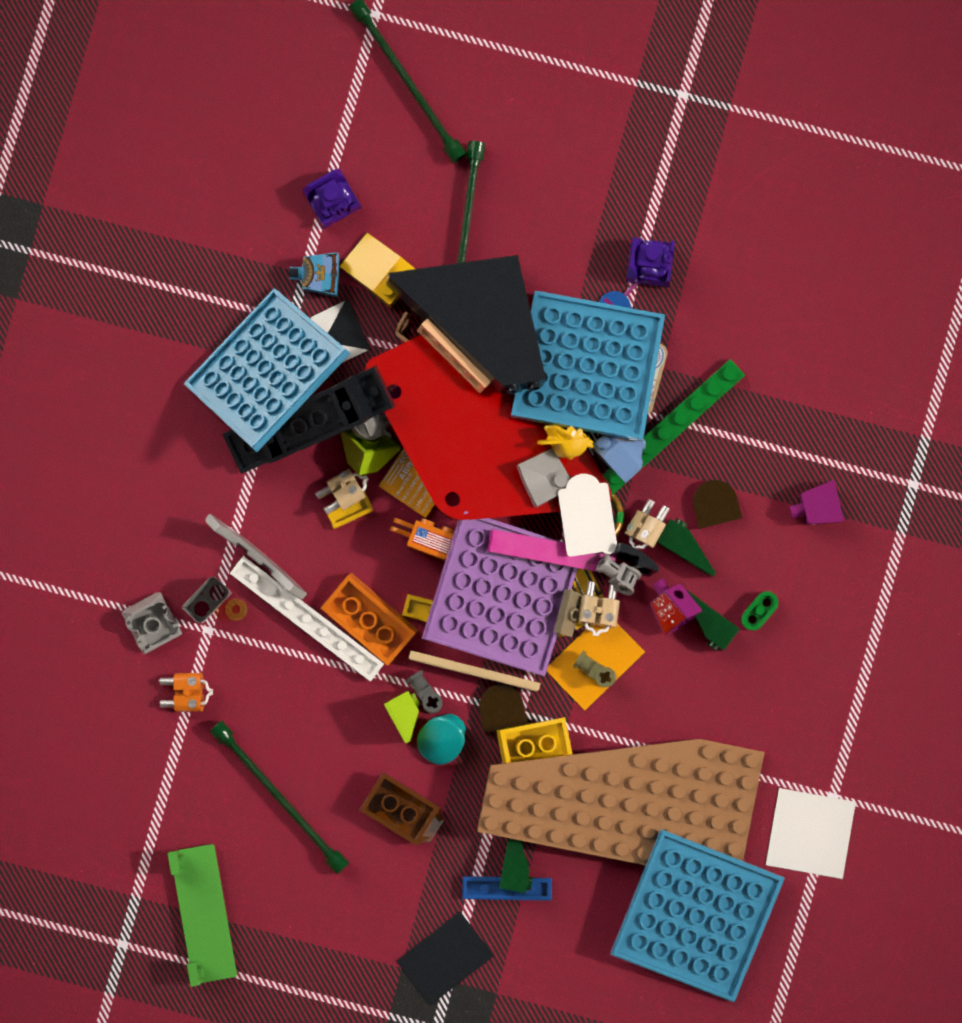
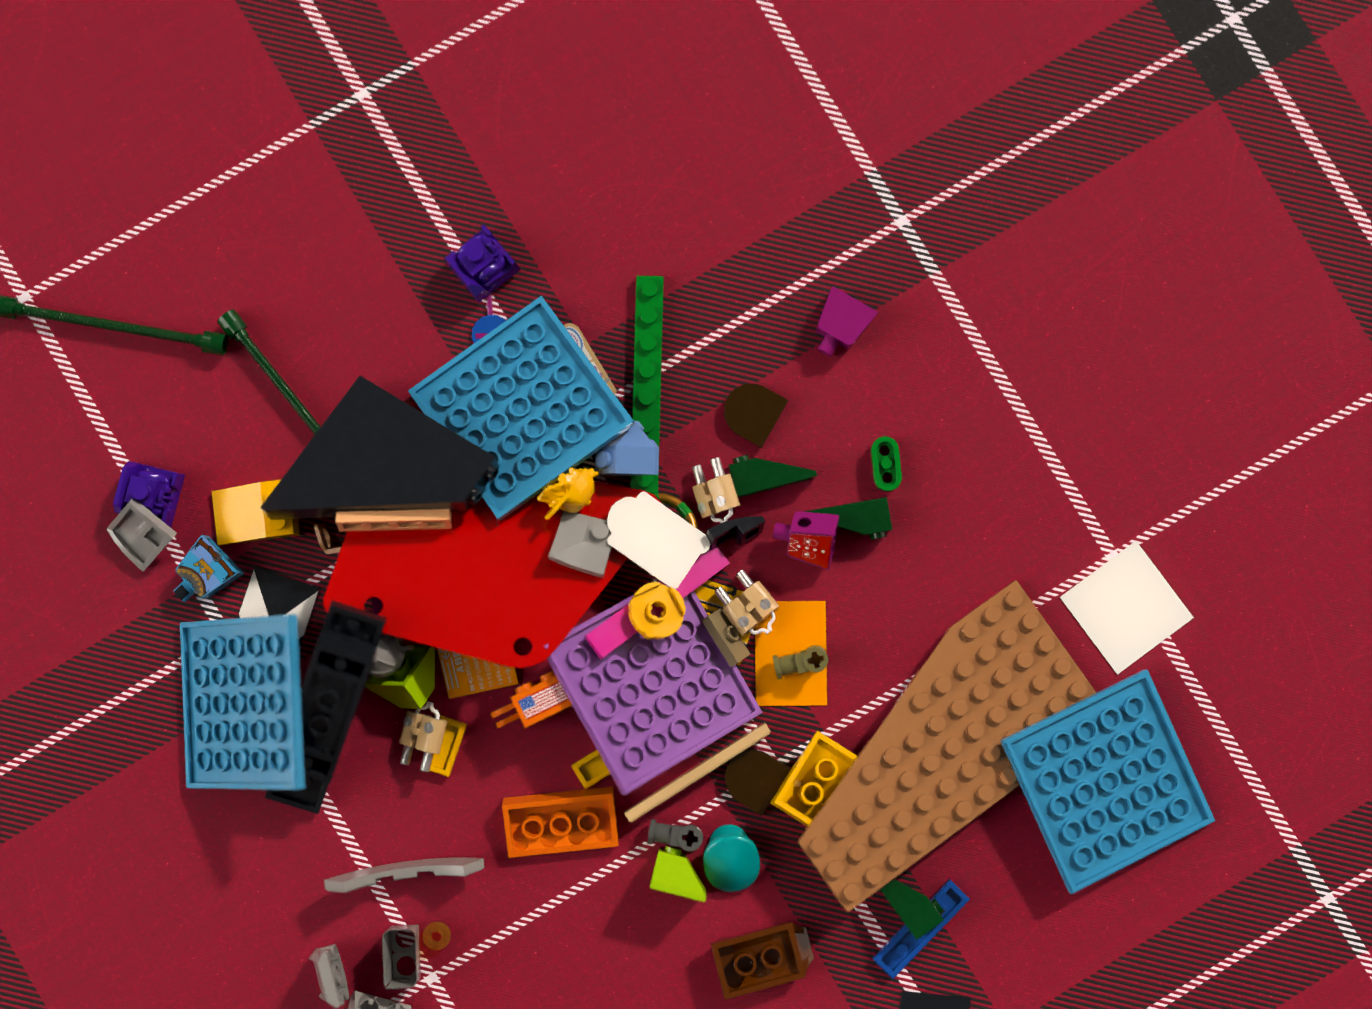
camera: 50 degrees left, 0 degrees up
white plate [230,556,384,681] -> none
light grey connector [596,554,641,595] -> none
none -> light grey plate [107,497,177,571]
none -> light grey slope [308,944,349,1009]
none -> yellow plate [628,582,685,640]

